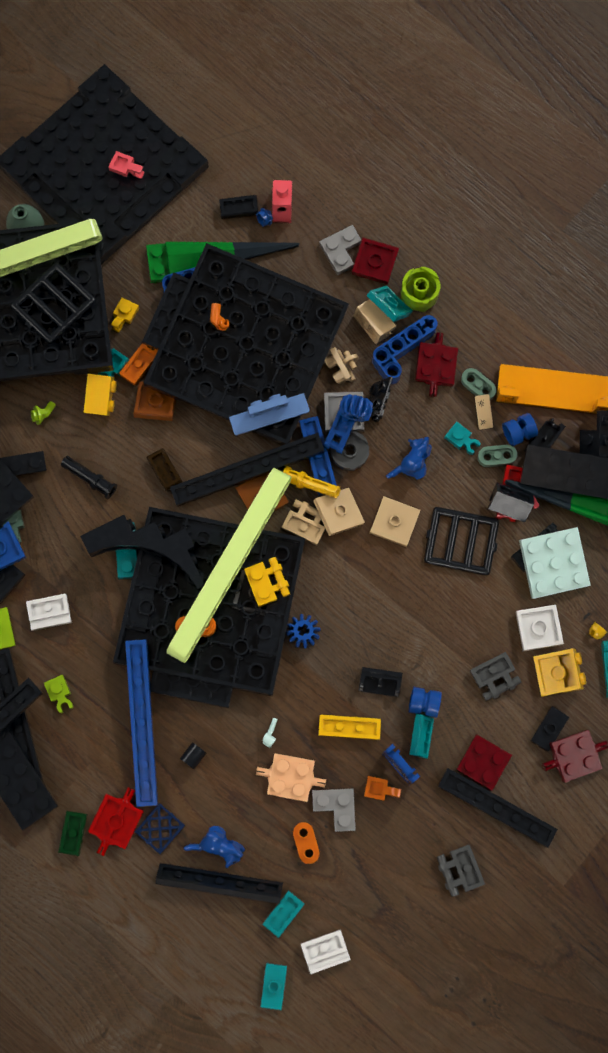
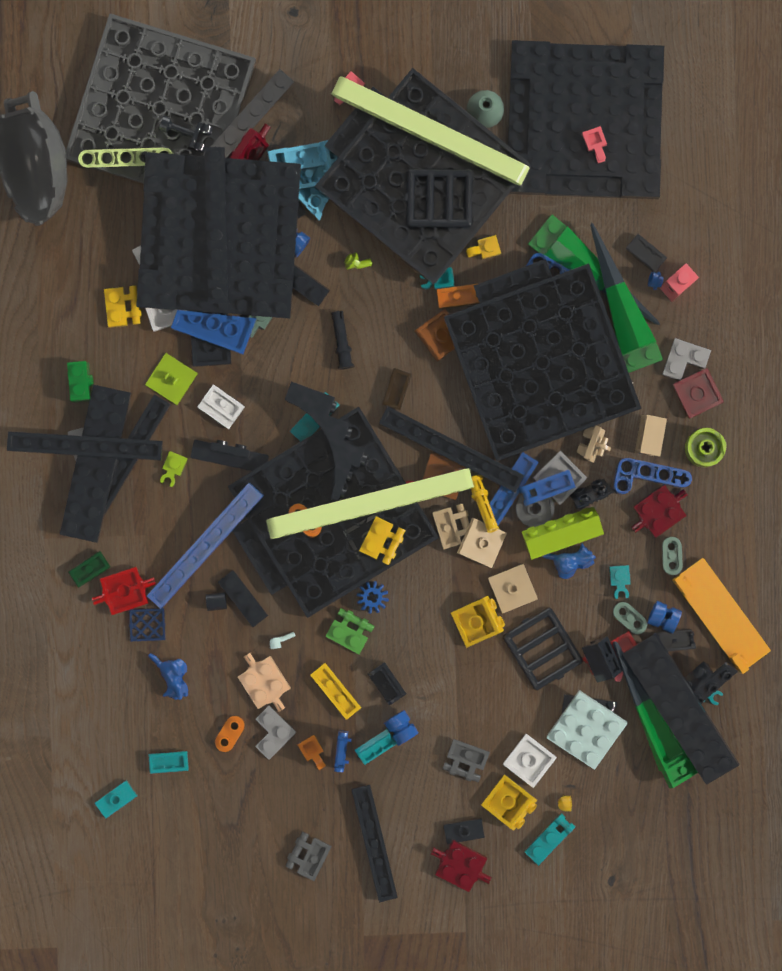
camera: 45 degrees right, 10 degrees up
yellow brick [84,374,117,416] -> none
black plate [155,863,283,904] -> none
orange arm [210,303,229,331] -> none
medium blue bracket [229,393,310,436] -> none
white plate [301,930,351,974] -> none
blue gear [339,394,373,422] -> none
teal plate [366,286,413,322] -> none
dark red plate [456,734,512,791] -> none
tan sticker [475,394,493,430] -> none
none -> black bracket [190,440,269,471]
none -> black plate [218,570,269,627]
none -> bright green plate [325,608,375,654]
none -> yellow plate [451,596,505,648]
none -> lime brick [522,506,604,560]
none -> green plate [590,222,663,373]

